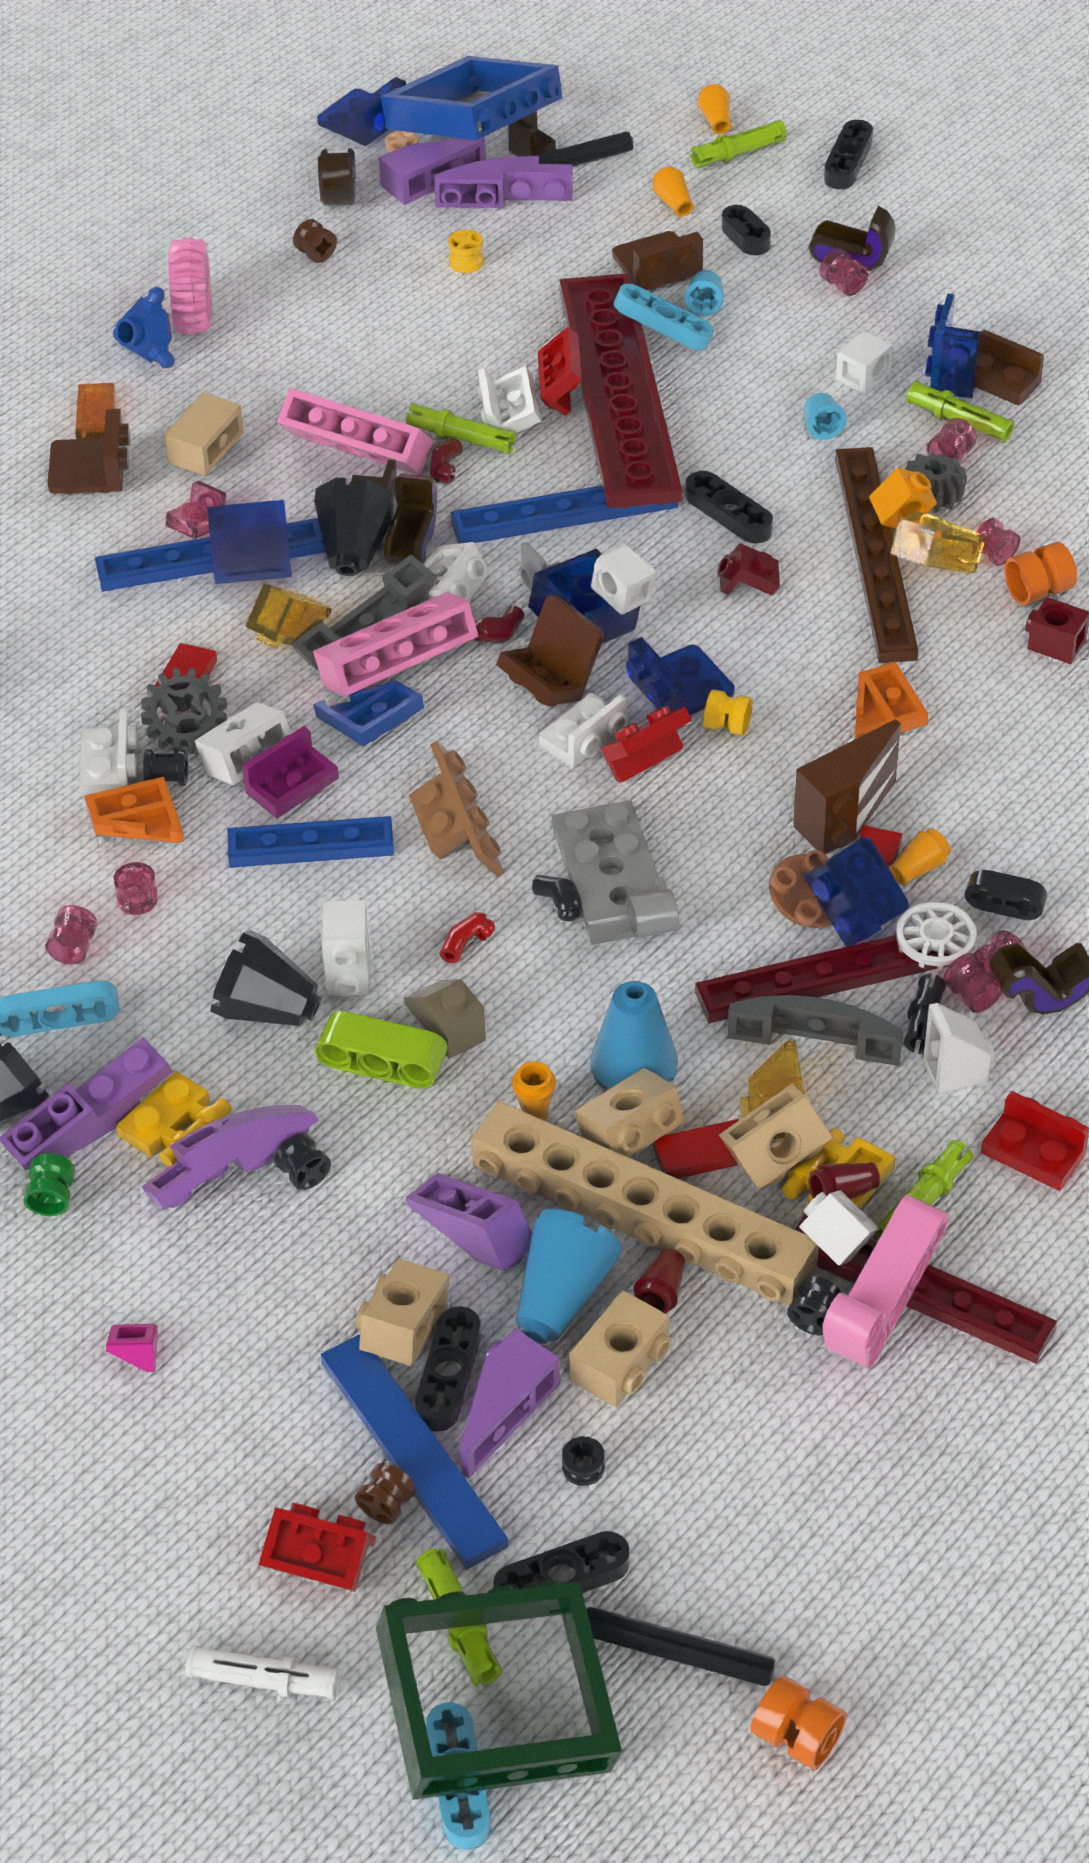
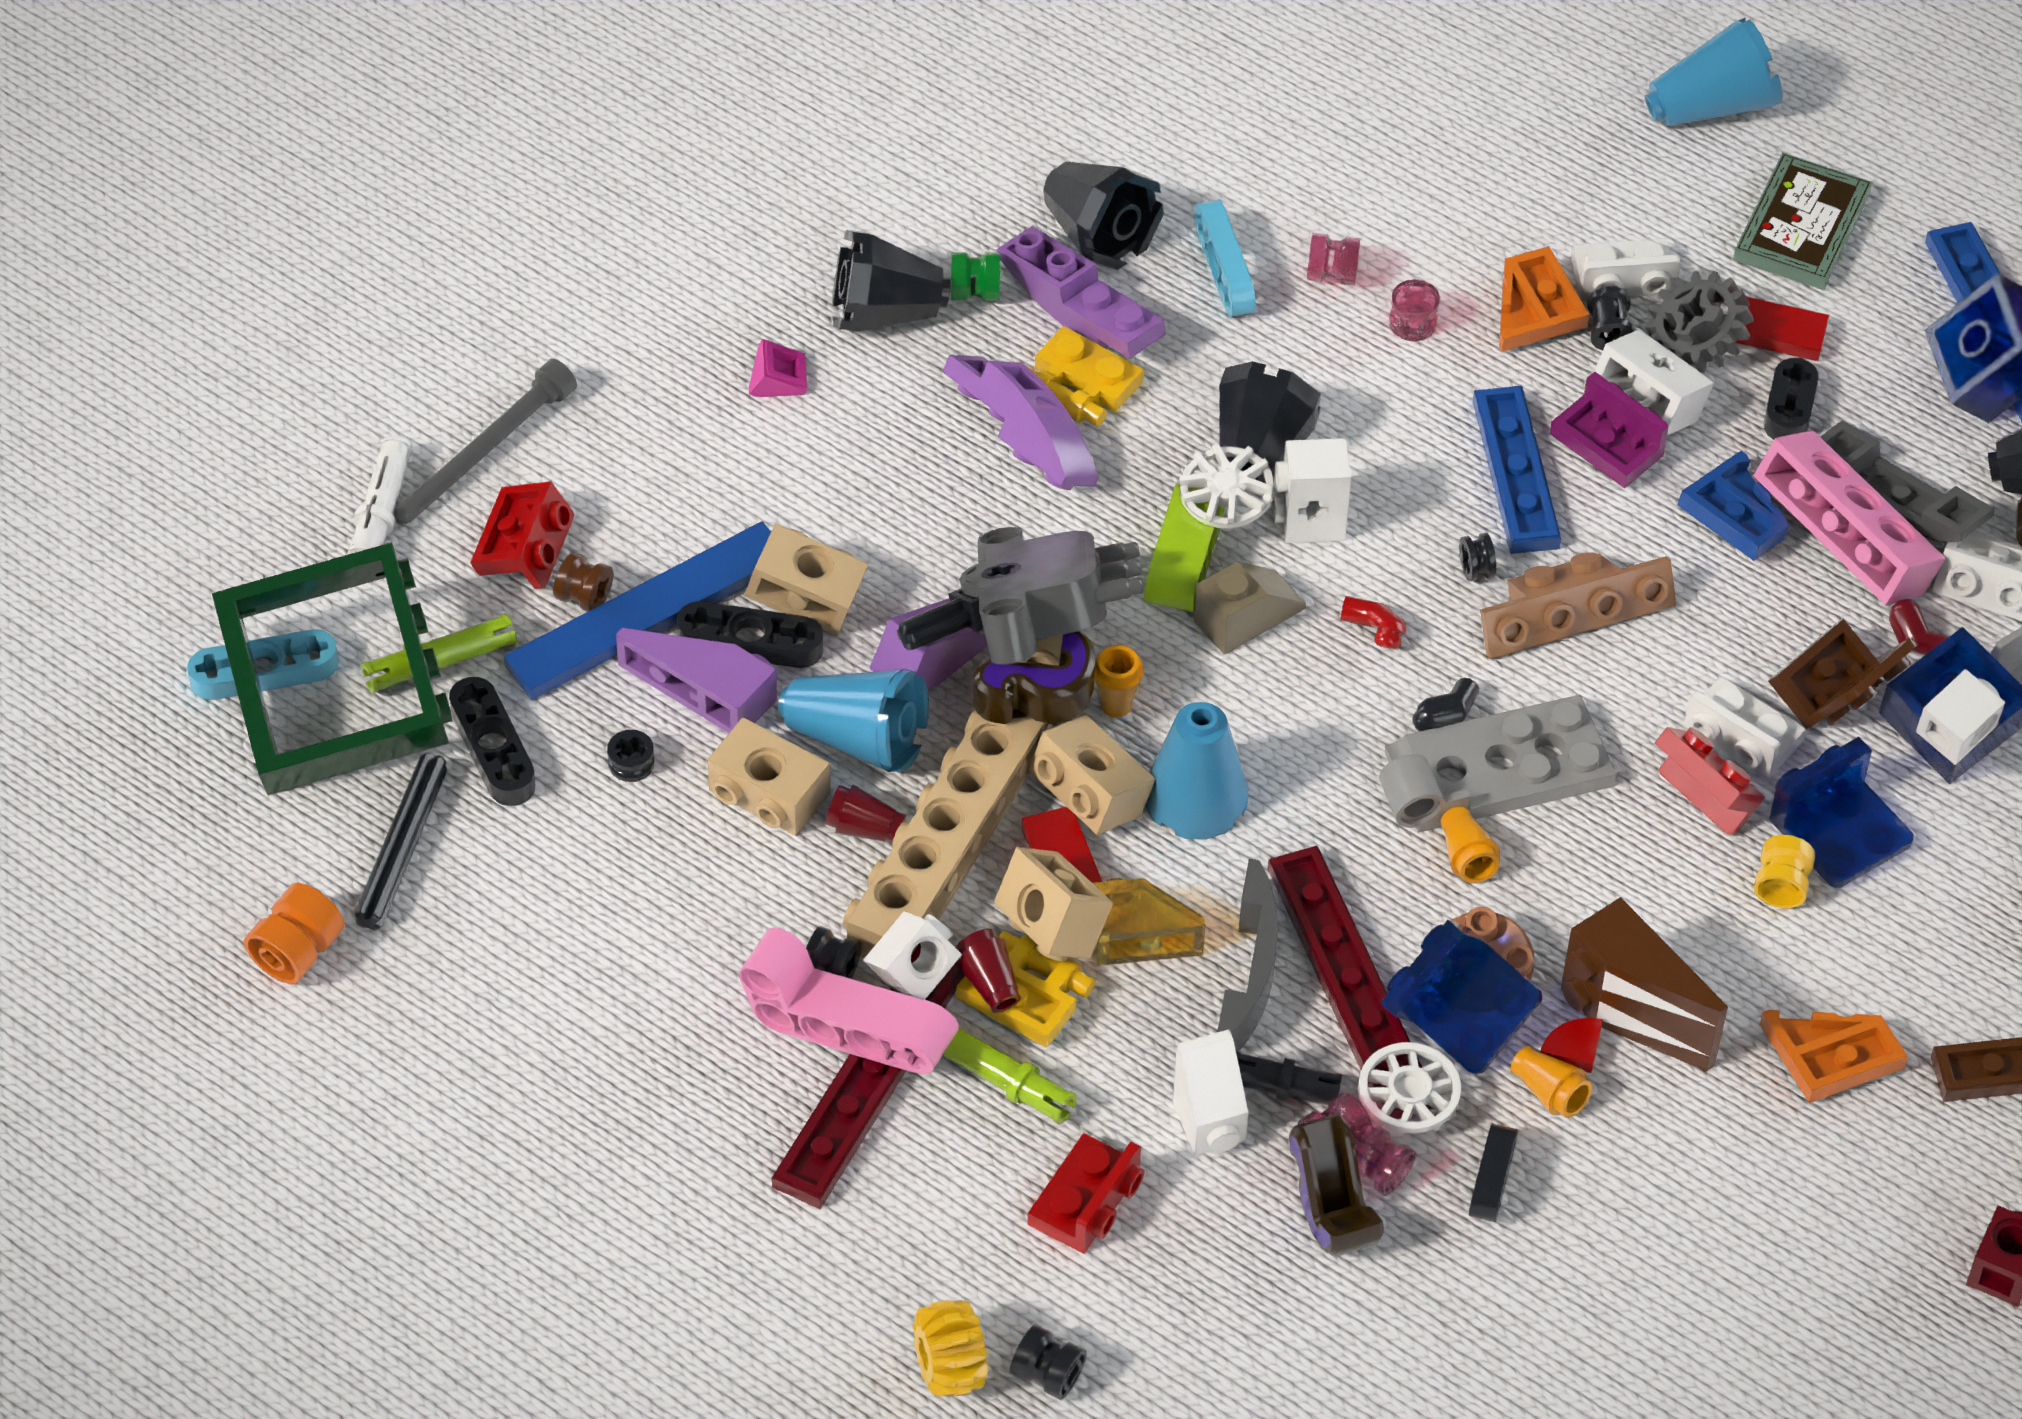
camera: 85 degrees right, 5 degrees up
clear yellow slope [245,584,332,648] -> none
black wheel [274,1133,331,1190] -> none
none -> dark grey piece [395,358,577,524]
none -> black cone [832,230,951,332]
none -> dark grey piece [897,527,1144,665]
none -> dark brown animal [973,631,1095,724]
none -> white wheel [1179,443,1274,528]
none -> light orange cone [1440,806,1500,883]
none -> black bush [1459,533,1497,581]
none -> tile [1733,152,1873,290]
none -> black beam [1764,358,1819,440]

